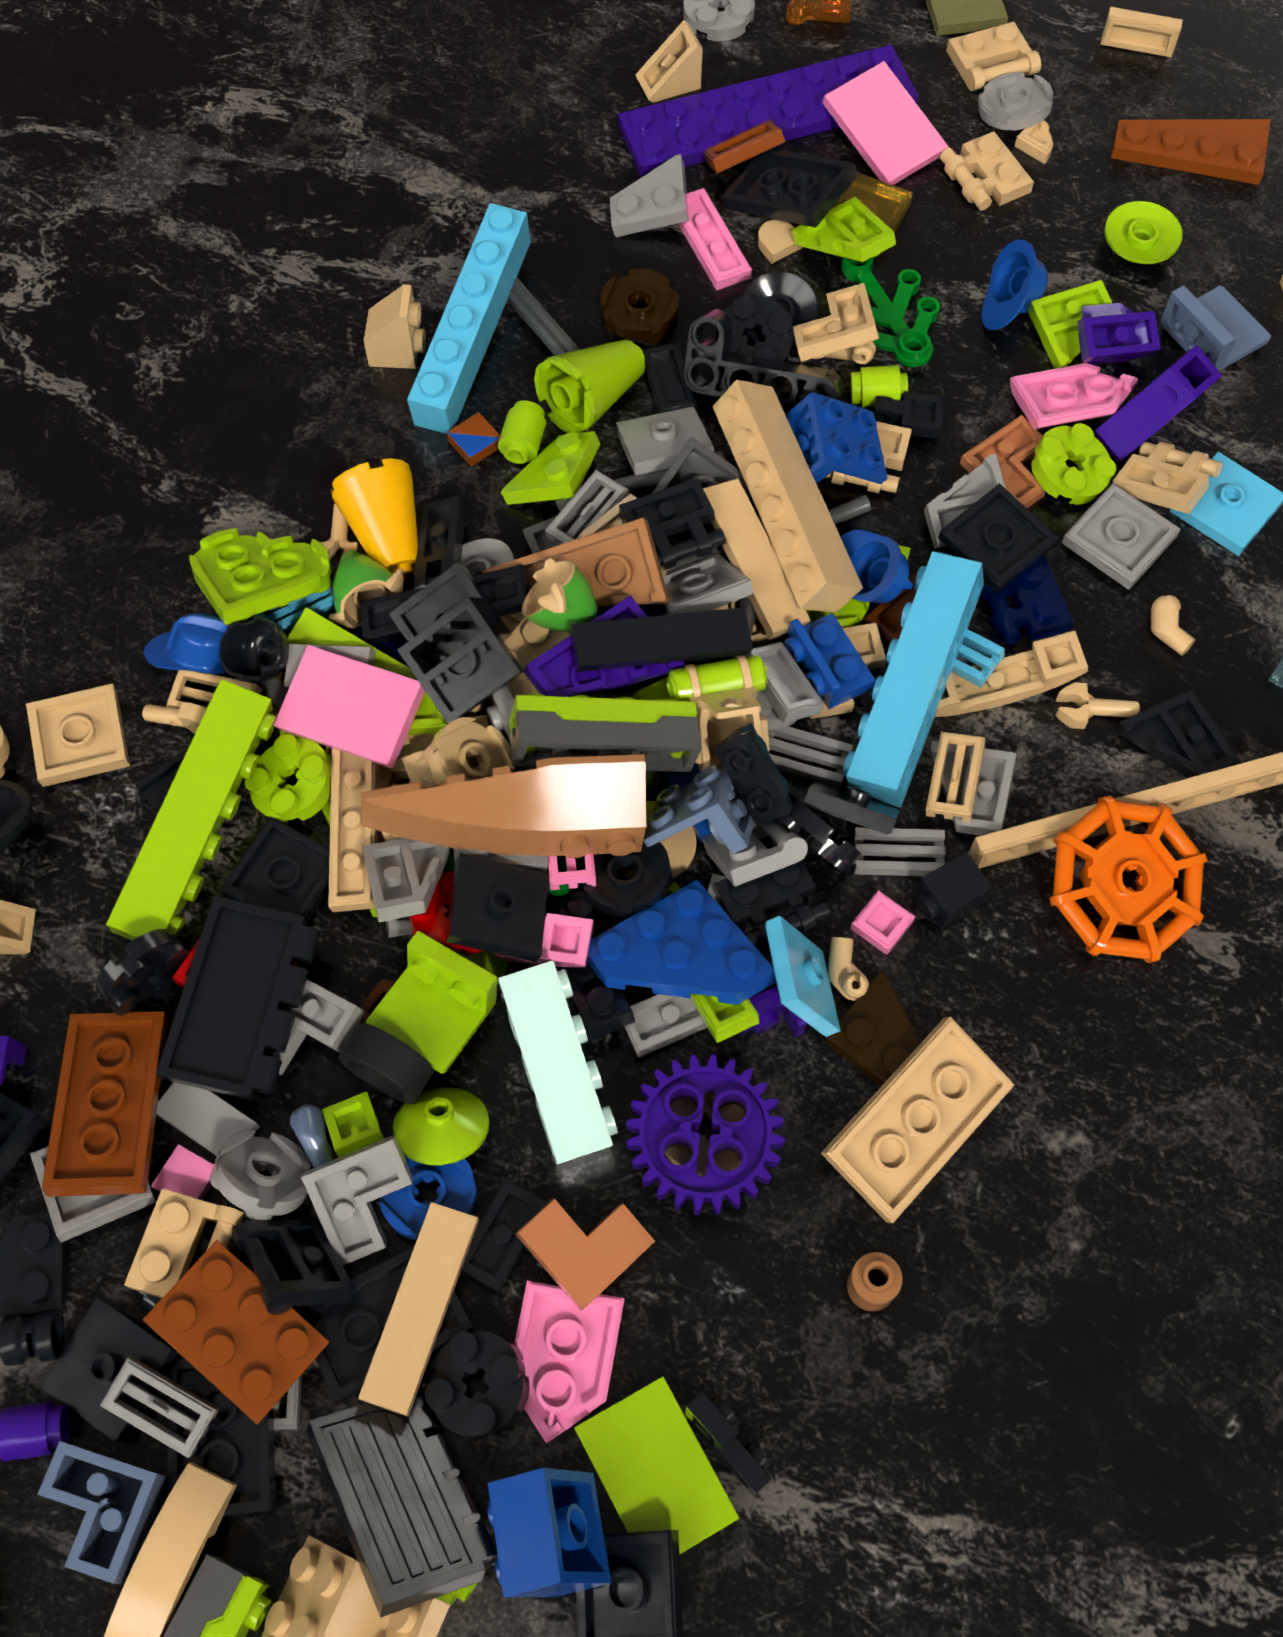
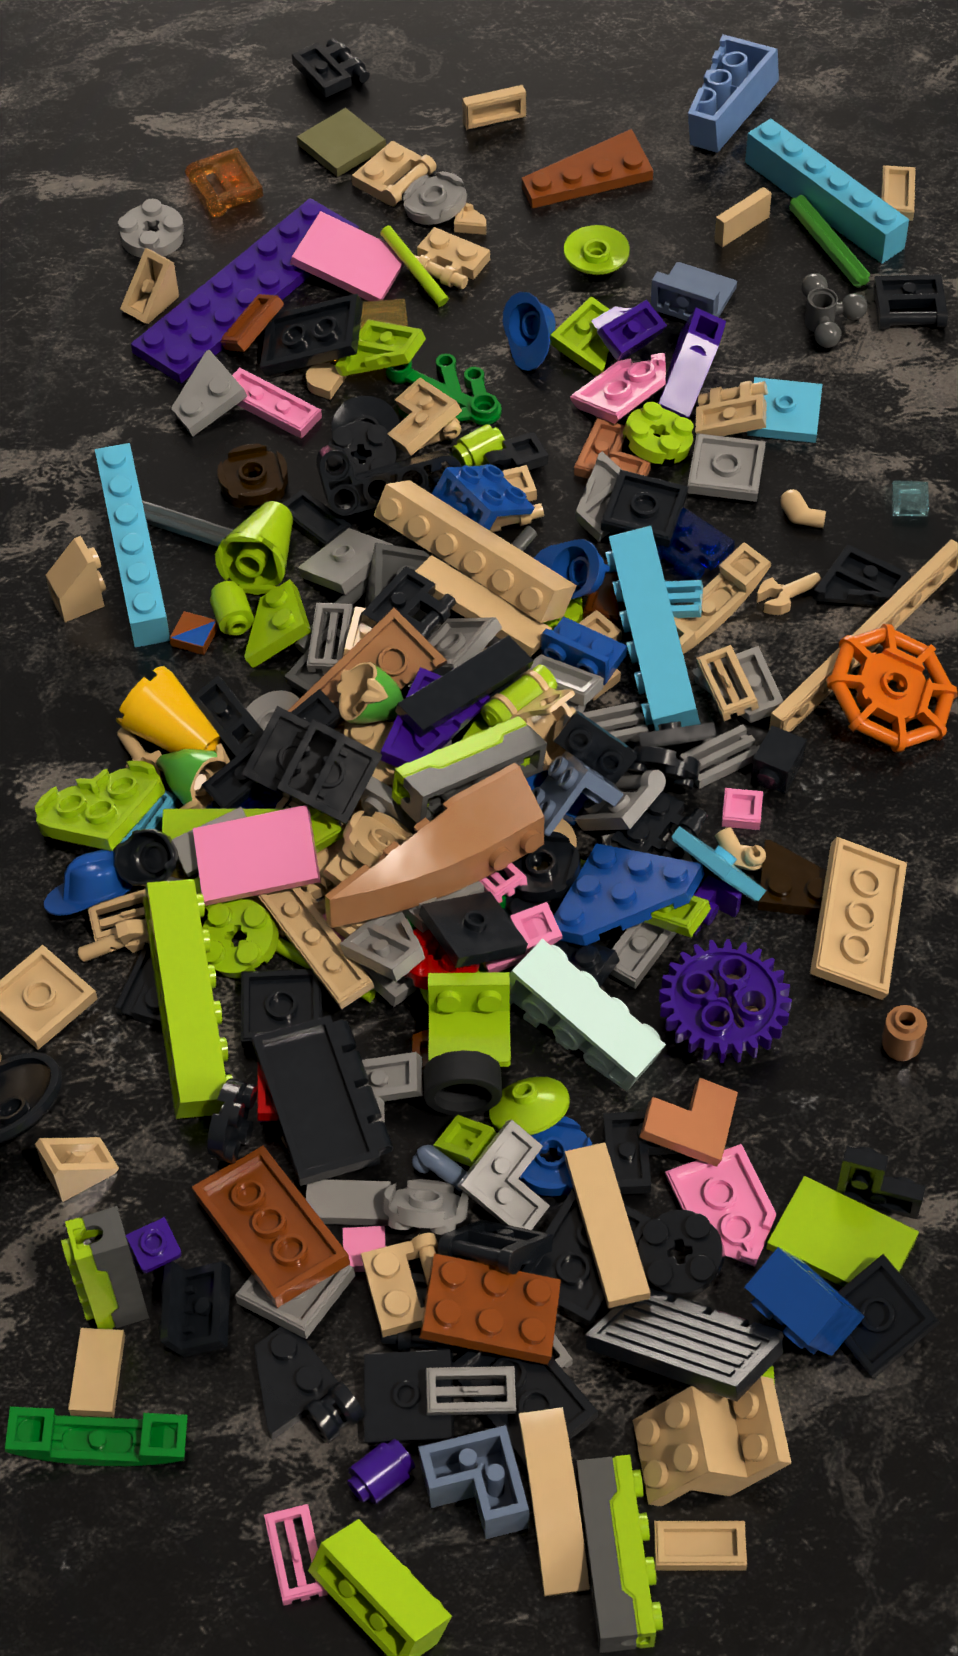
camera: 30 degrees left, 10 degrees down
none -> lime bar [380,225,449,307]

